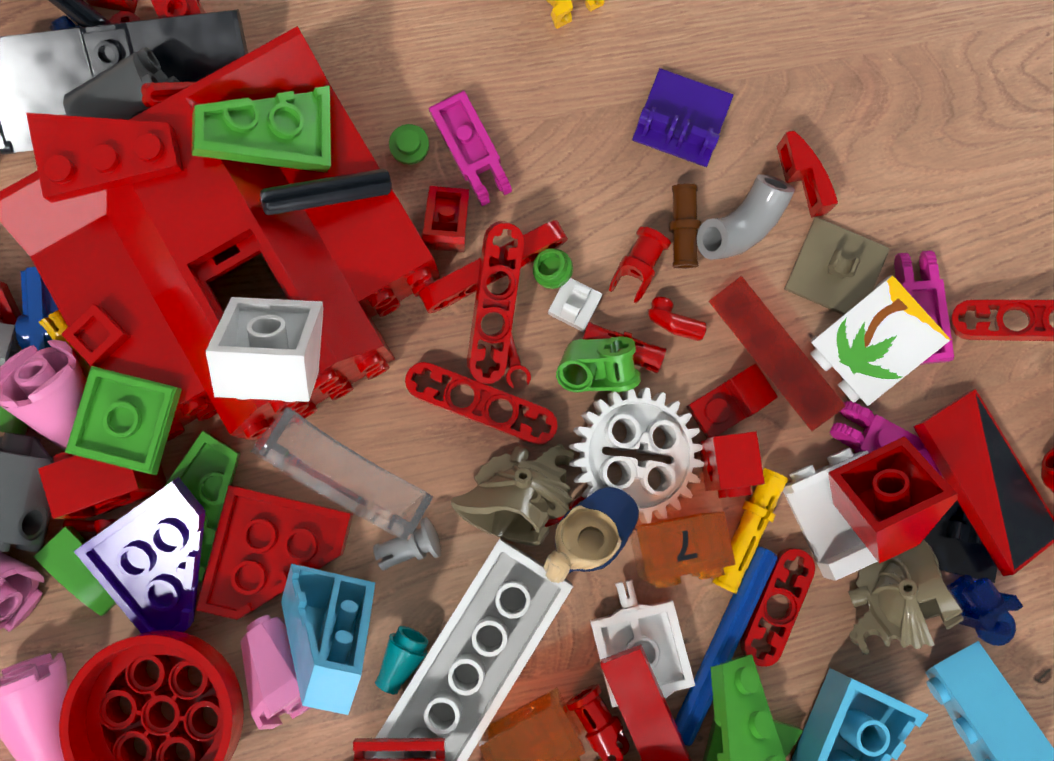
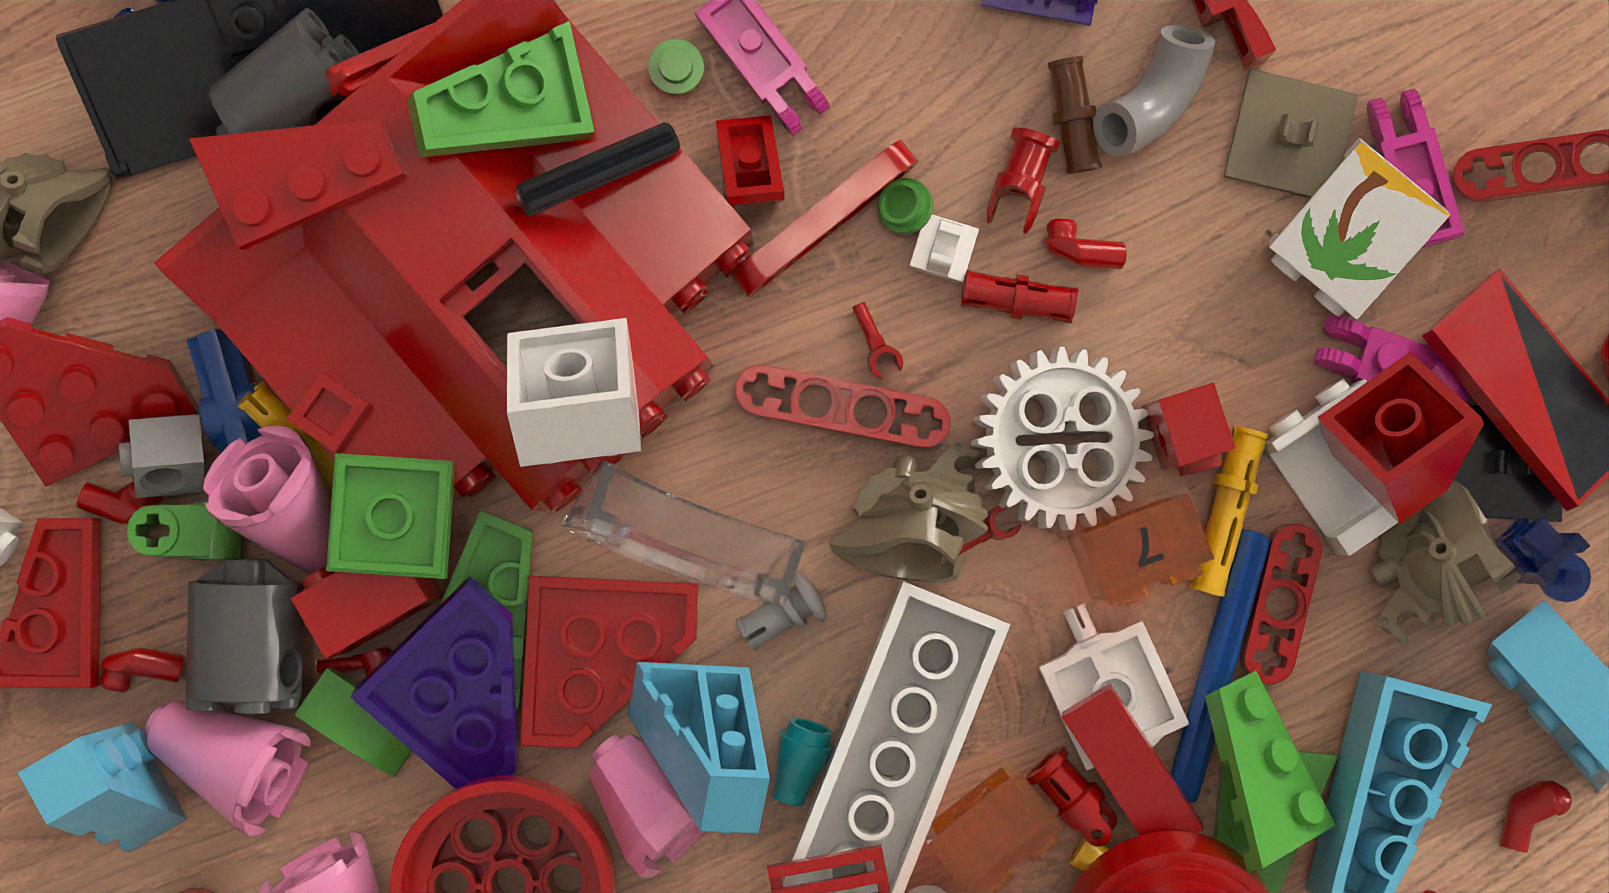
camera: 10 degrees left, 5 degrees up
red beam [467,221,524,384] -> none
tan hair [544,487,639,583] -> none
bright green piece [556,336,641,393] -> none
red slope [686,363,778,439] -> none
clear red plate [708,276,846,431] -> none

